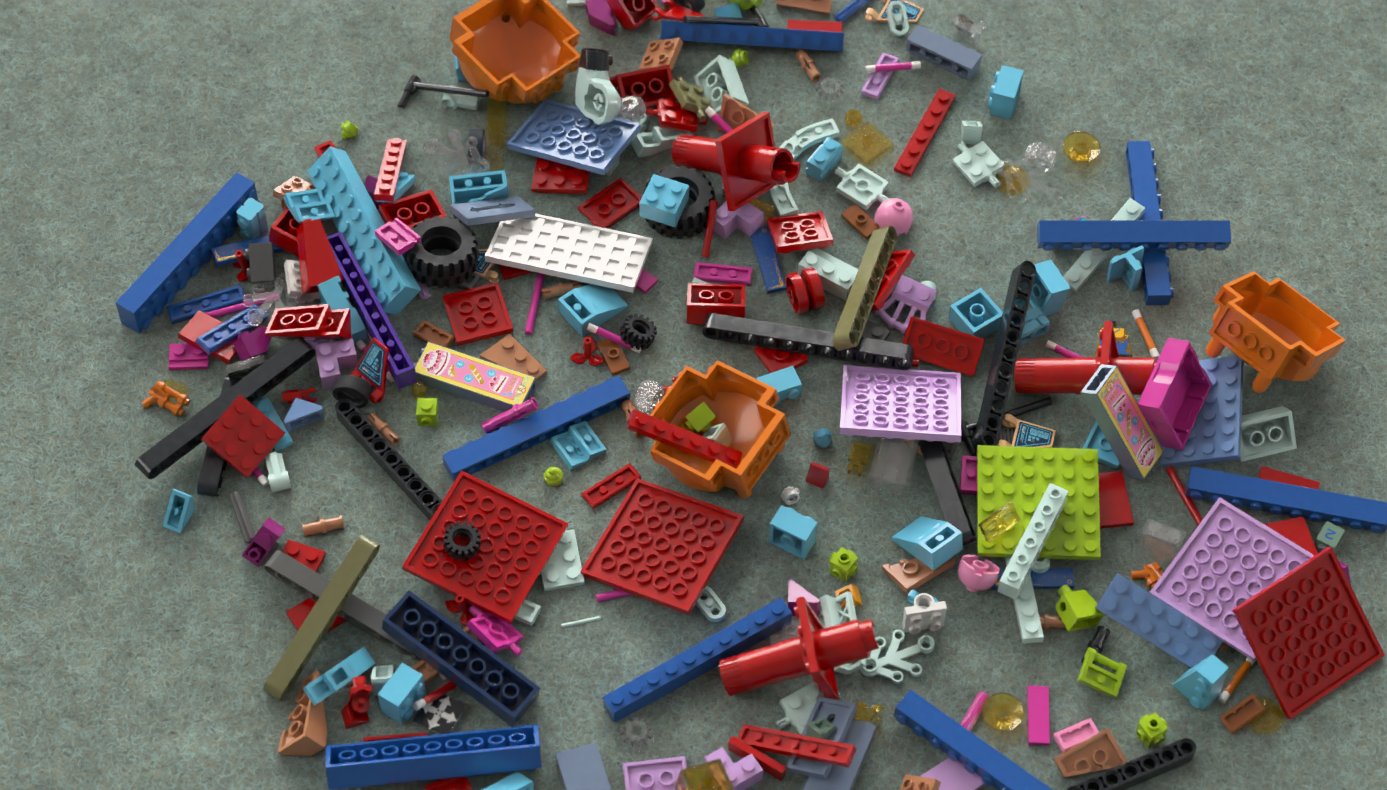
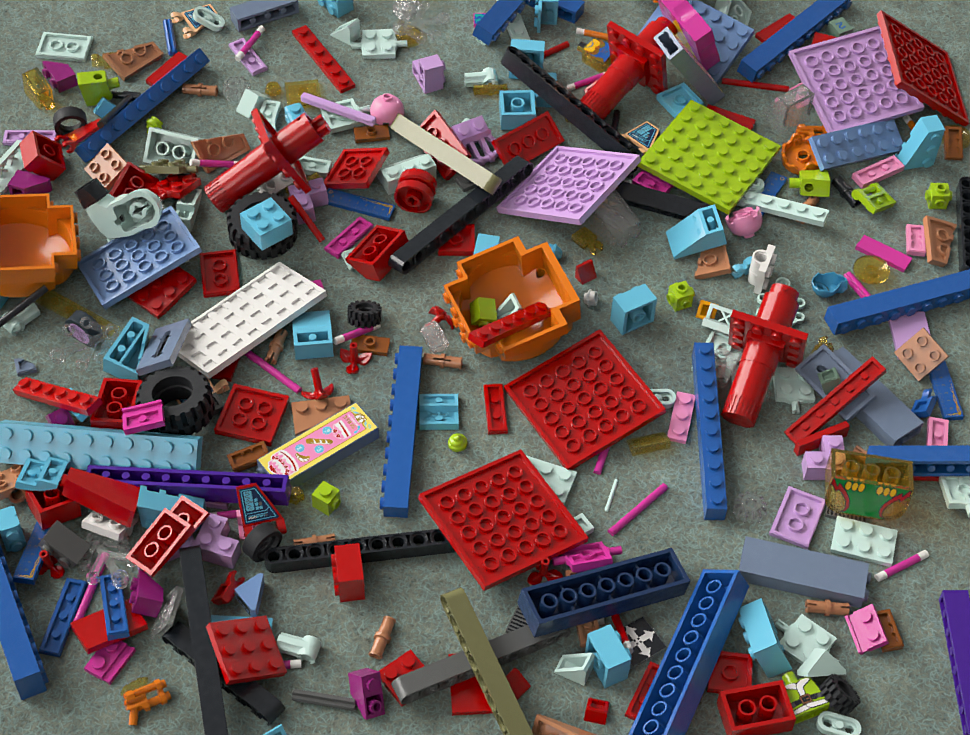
camera: 60 degrees left, 5 degrees down
medium azure slope [303,647,376,705] -> none
red hips [347,676,372,714] -> none
black tyre [443,521,481,561] -> none
dark pink pin [482,397,539,434] -> none
slope [788,579,820,617] -> none
clear yellow plate [978,502,1021,542] -> none
light aqua brick [998,483,1069,600] -> none
none -> sand blue tile [14,358,37,377]
none -> light aqua slope [236,89,271,119]
none -> lavender axle [300,92,376,126]
none -> red plant [301,367,334,400]
none -> red brick [331,543,365,602]
none -> lavender brick [412,54,445,94]
none -> light aqua piece [464,67,498,89]
none -> clear yellow pin [473,83,508,96]
none -> red slope [506,668,531,700]
none -> red bar [544,41,570,58]
none -> dark pink bar [608,483,668,536]
none -> clear yellow slope [626,432,671,456]
none -> bright pink plate [666,391,695,444]
none -> orange plate [781,133,819,175]
none -> dark azure hair [811,272,848,298]
none -> bright pink plate [851,155,905,189]

